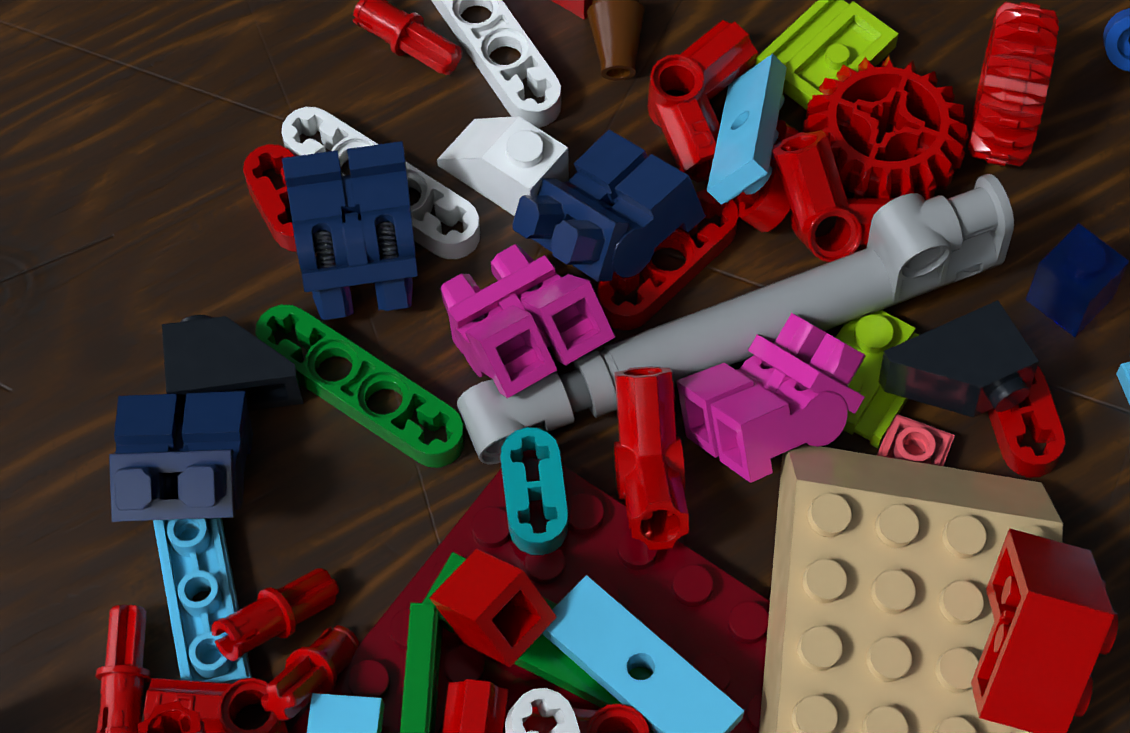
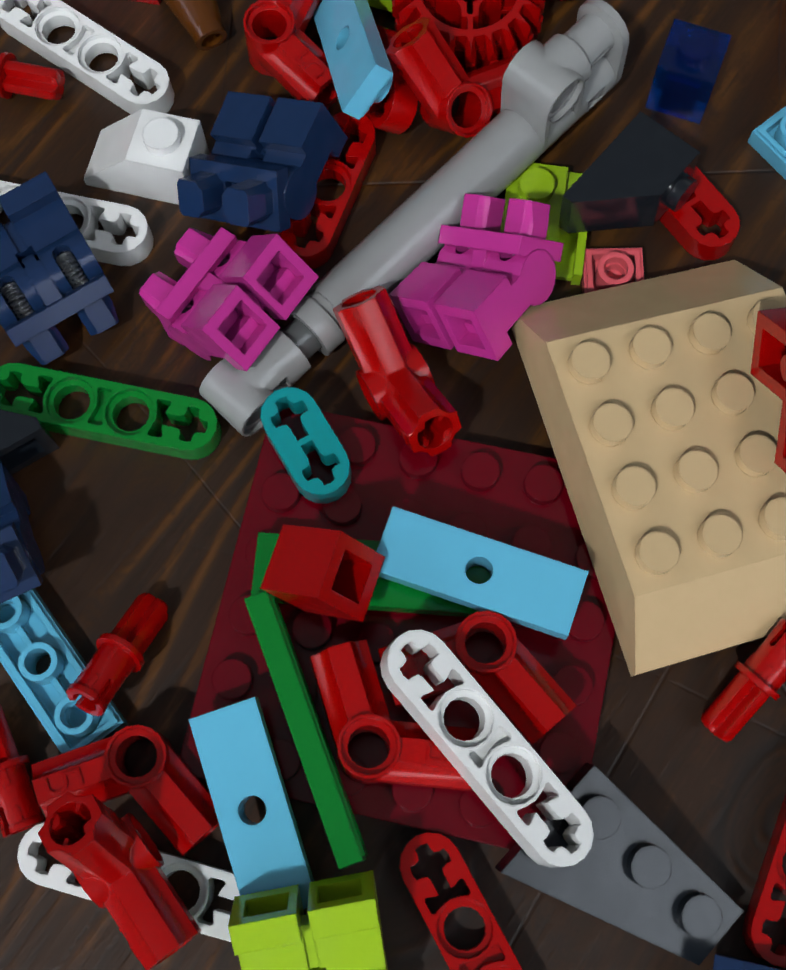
camera: 20 degrees left, 10 degrees up
red axle [261,625,359,720] -> none

